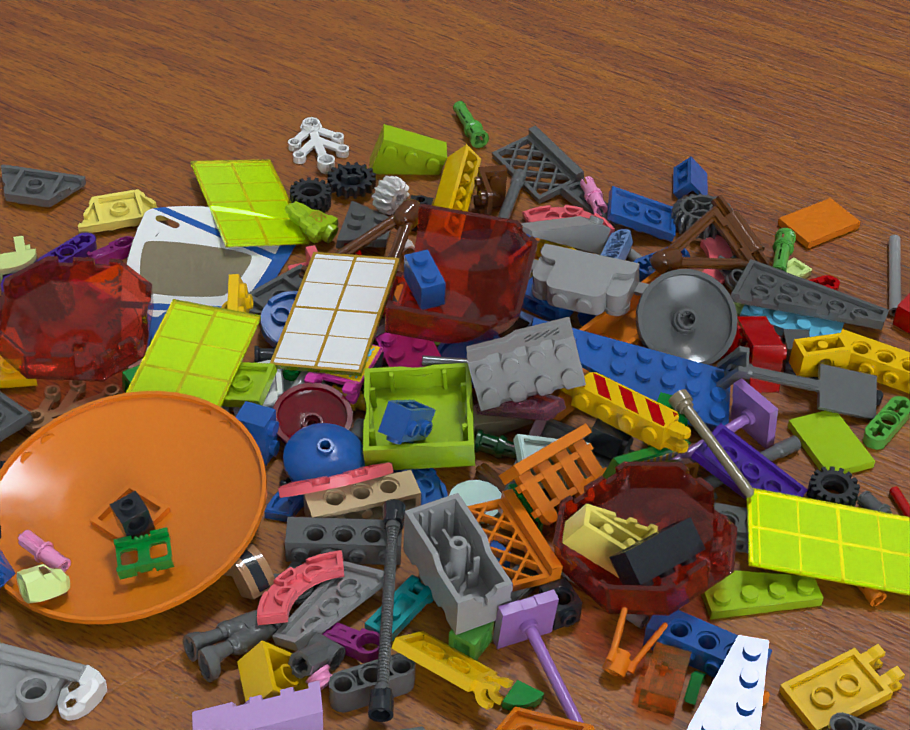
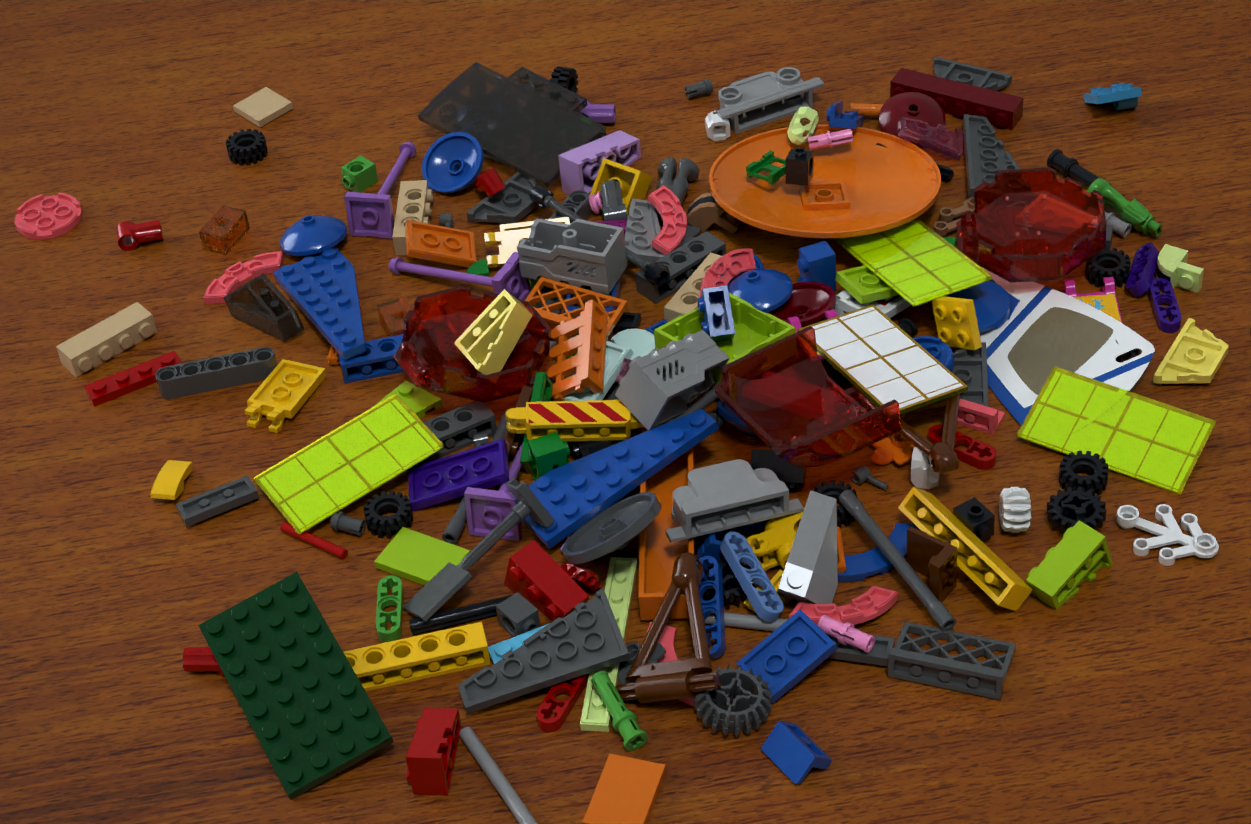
camera: 145 degrees right, 0 degrees up
magenta piece [87,236,134,270] -> none
lime rock [285,201,339,243] -> none
dark grey wing [336,201,392,248] -> none
blue brick [404,249,446,310] -> none
bright green pin [453,101,489,148] -> none
black brick [609,517,706,591] -> none
dark tan piece [669,389,754,497] -> none
green tile [684,671,706,705] -> none
yellow brick [789,333,852,378] -> none

